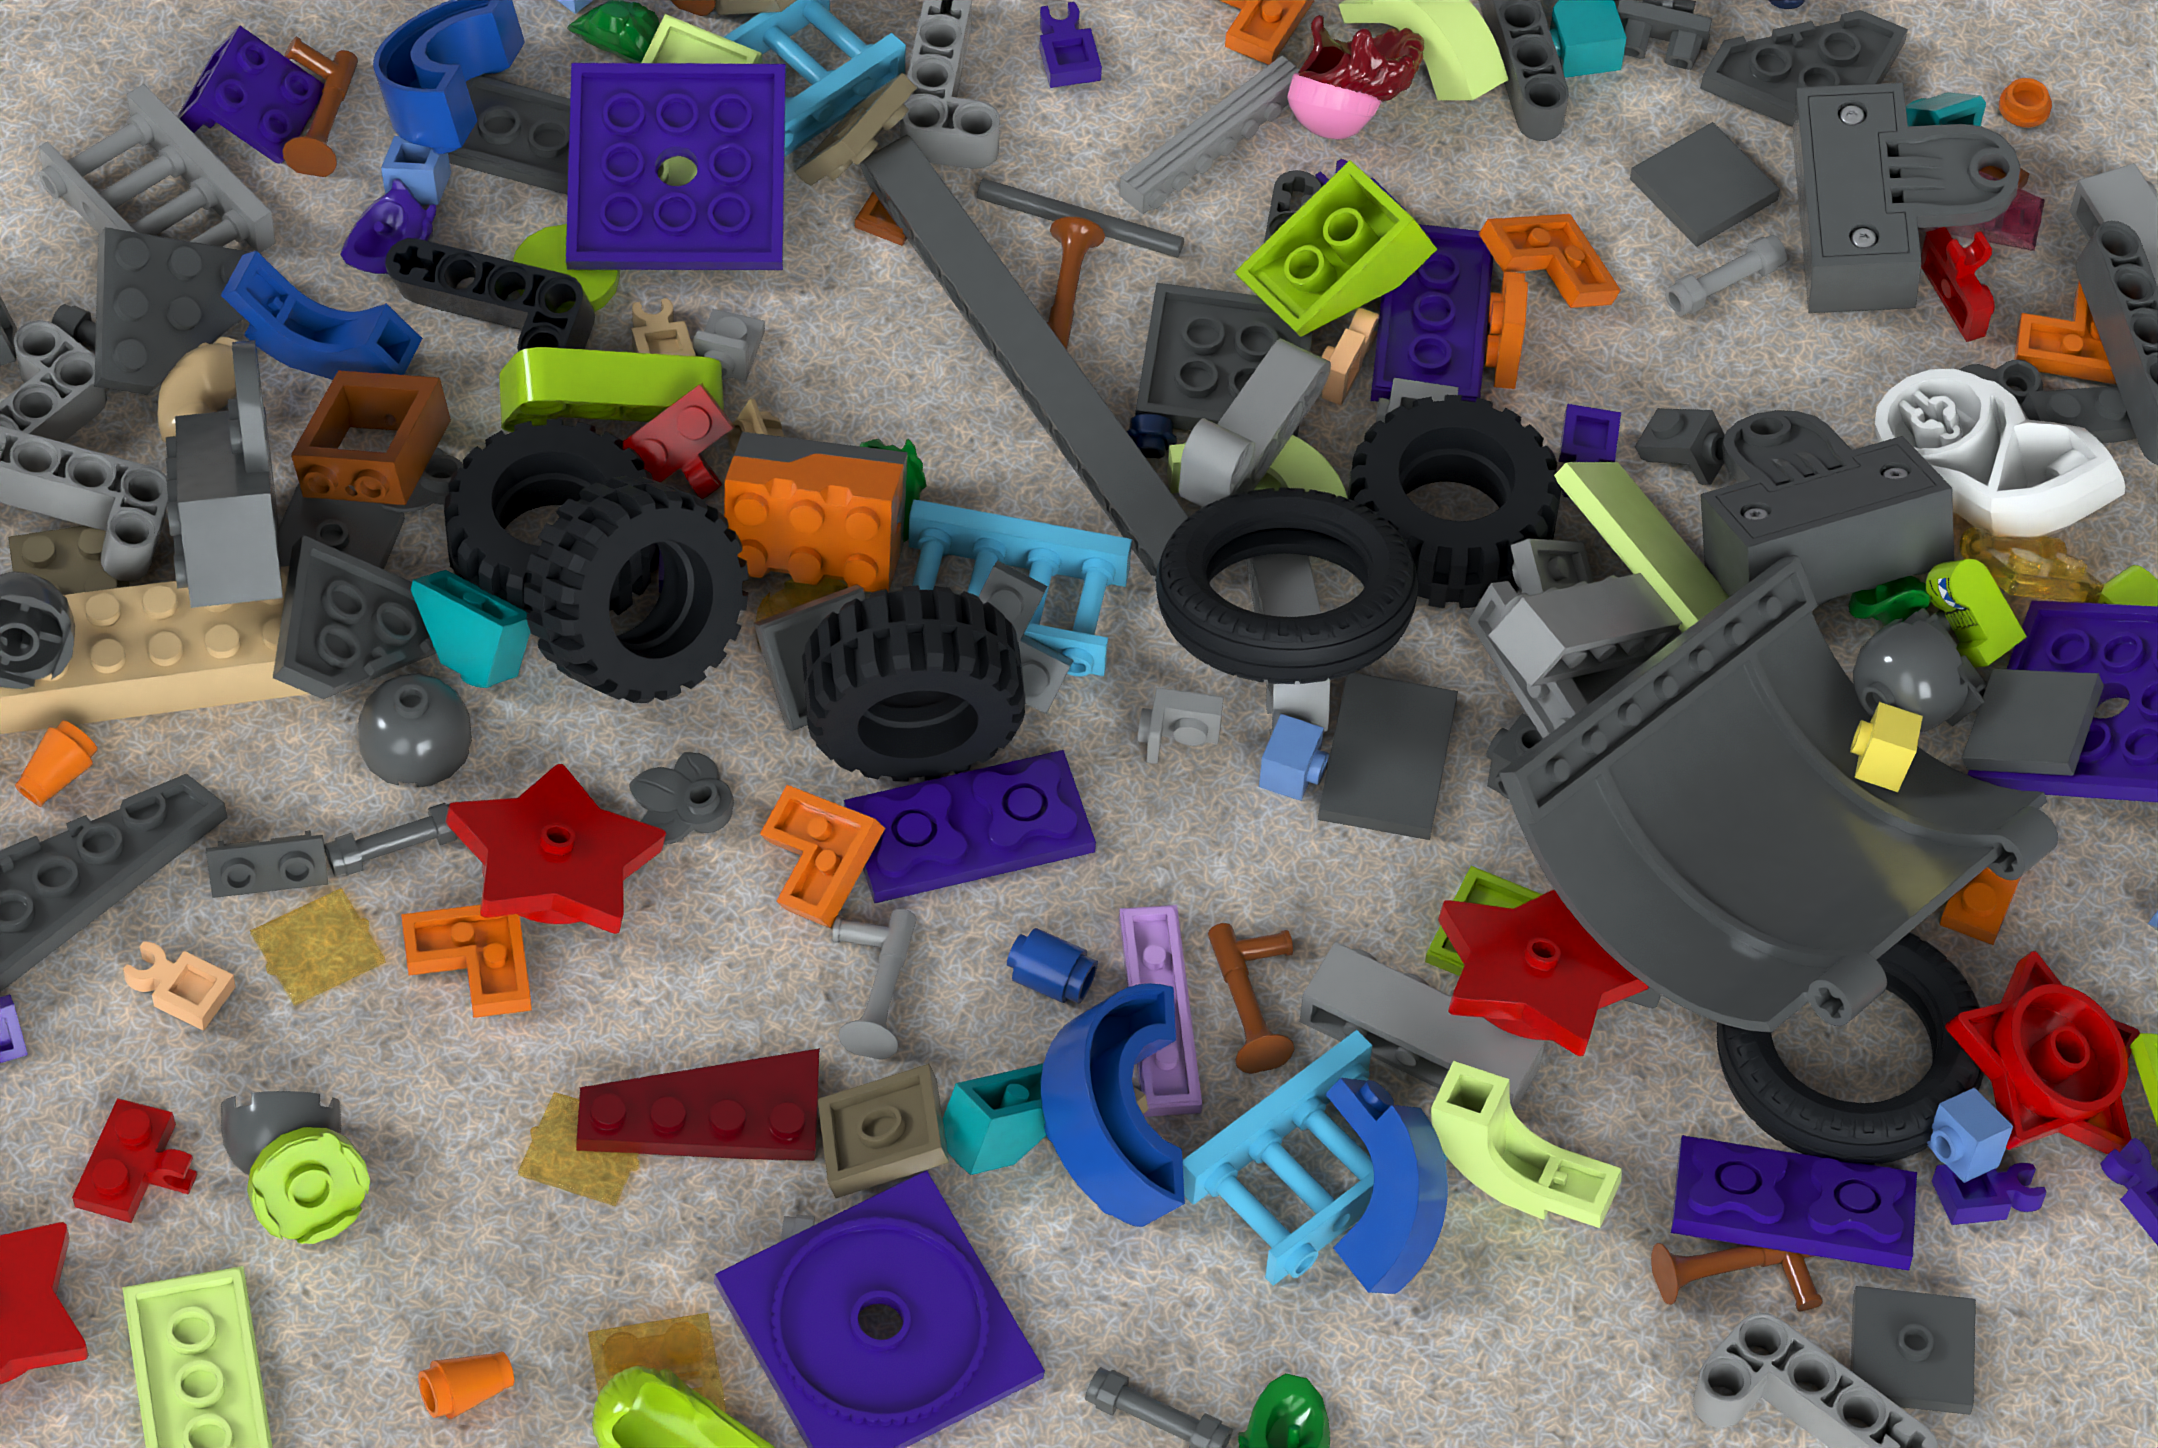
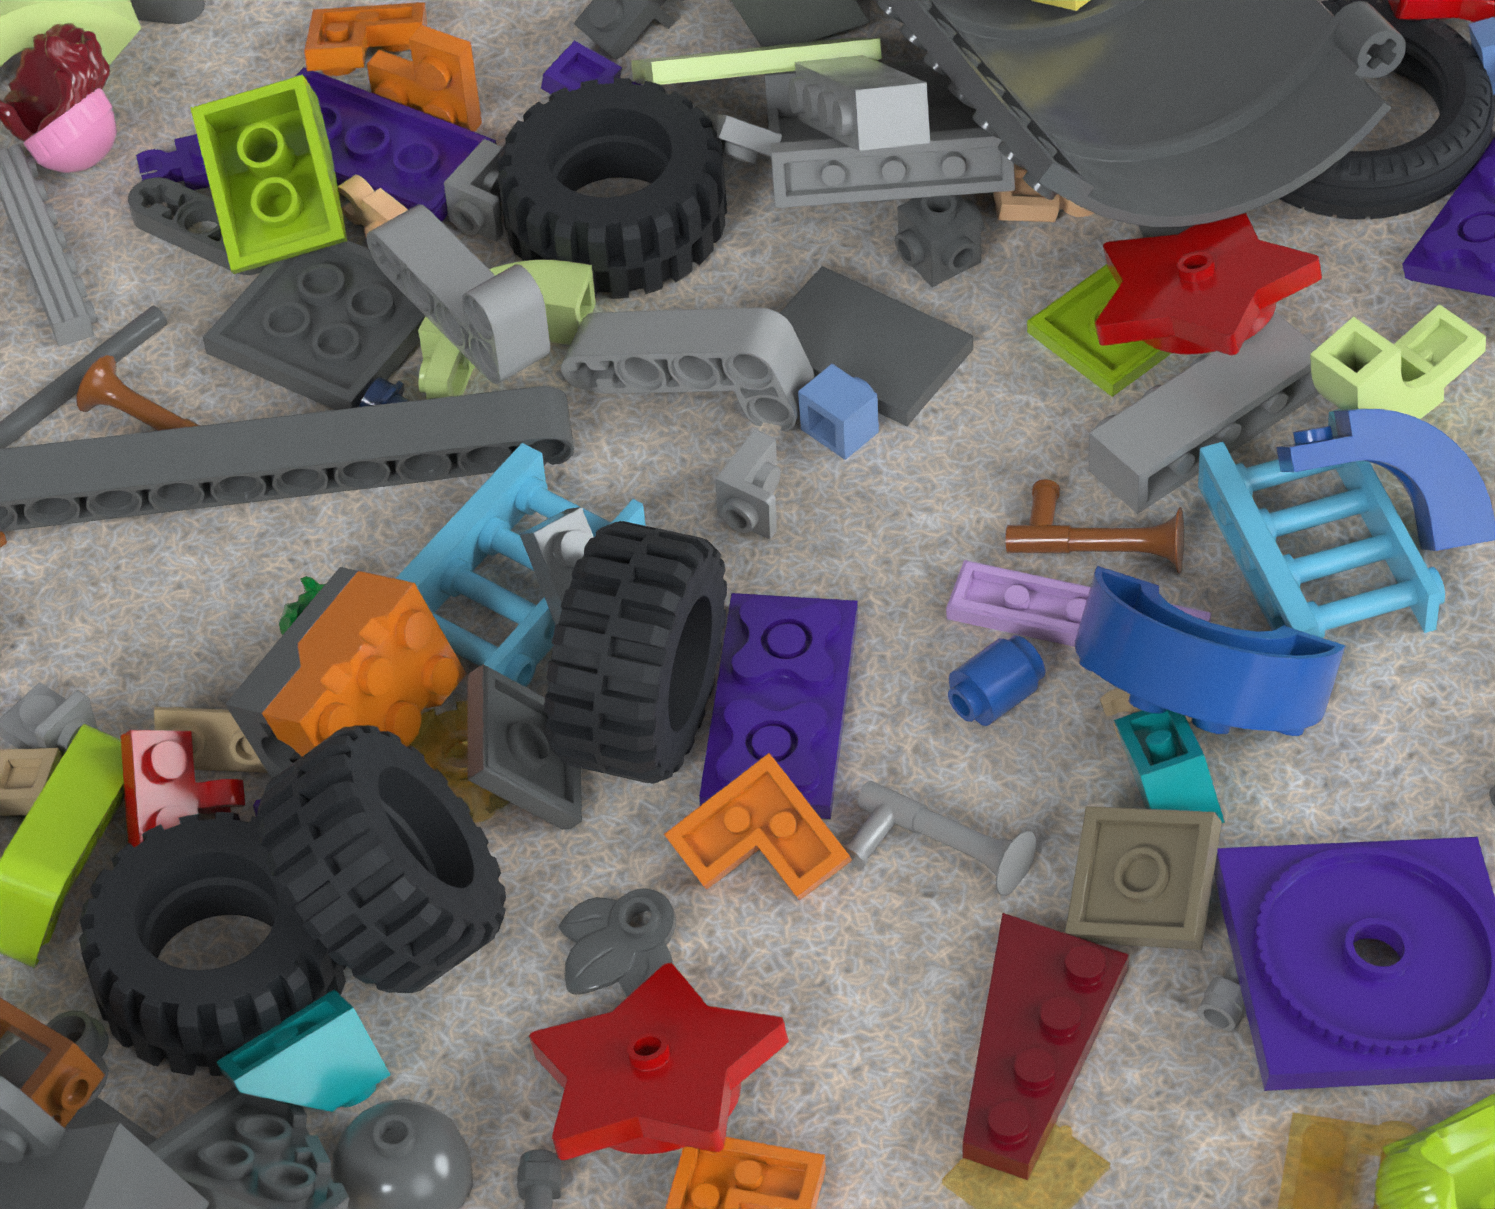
camera: 60 degrees left, 5 degrees down
black tyre [1156,488,1418,684] -> none

